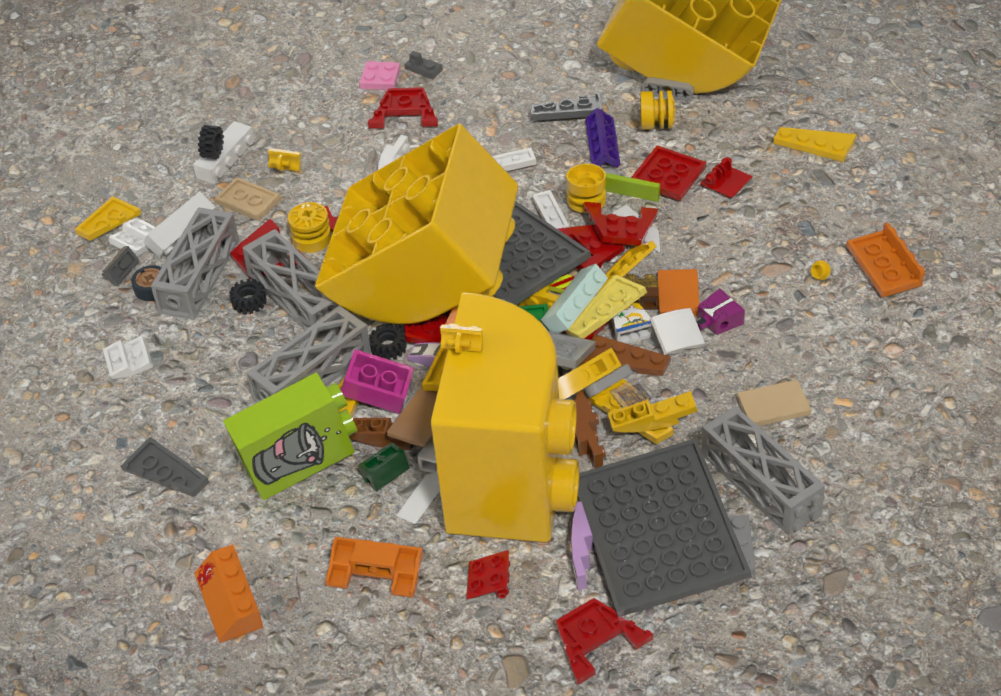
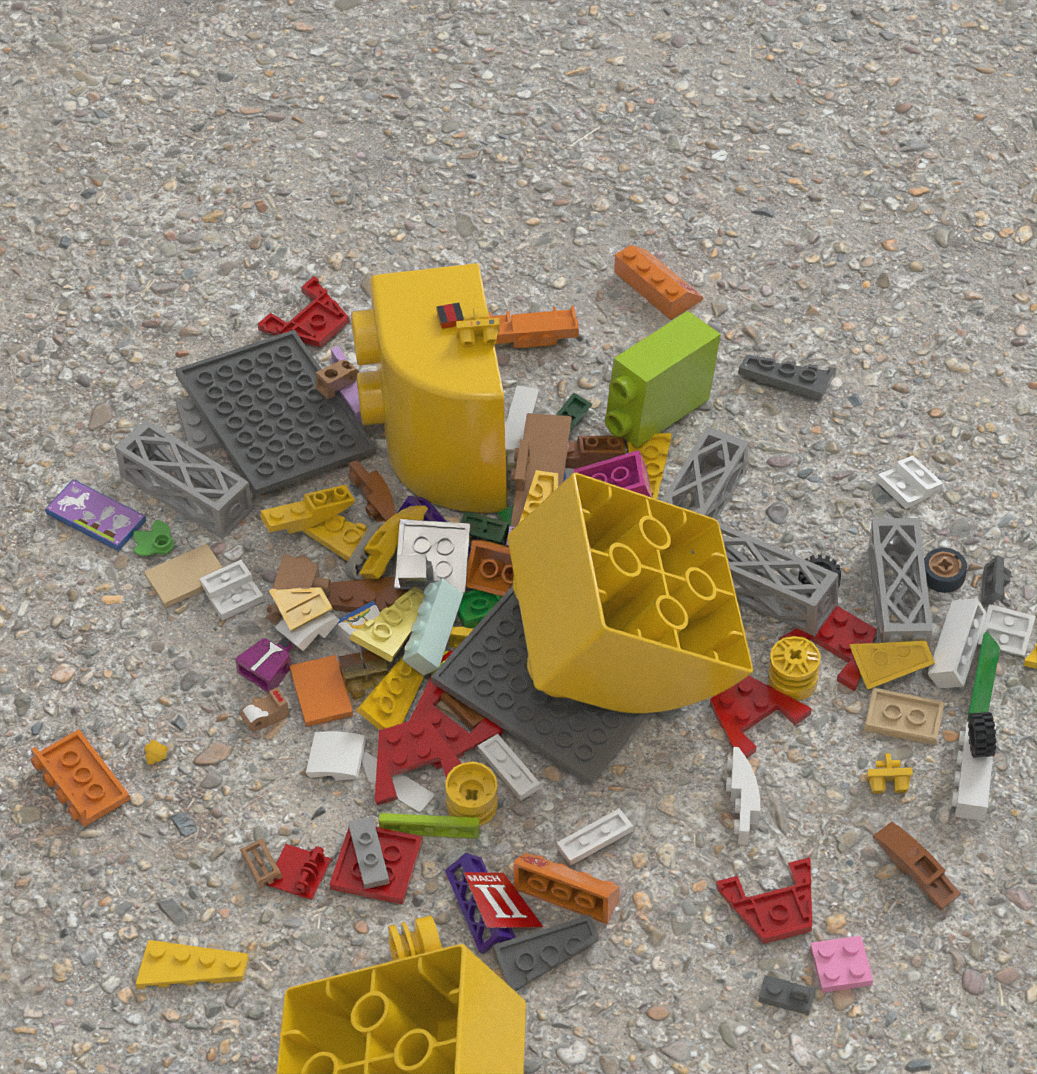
camera: 160 degrees right, 5 degrees up
piece [610,378,659,408] -> none
none -> tile [45,479,146,551]
none -> bright green plate [133,520,174,556]
none -> white slope [199,560,264,621]
none -> medium nougat leg [240,687,289,732]
none -> medium nougat tile [240,838,283,889]
none -> medium nougat torso [266,554,331,623]
none -> yellow wing [269,587,333,631]
none -> white slope [306,731,366,781]
none -> medium nougat leg [315,359,359,399]
none -> light grey plate [348,817,389,889]
none -> brick [397,554,433,587]
none -> tile [436,302,464,329]
none -> red sticker [464,872,544,928]
none -> orange slope [514,853,620,924]
none -> yellow wing [849,640,935,690]
none -> dark orange slope [872,822,961,911]
none -> green slope [967,632,1000,722]

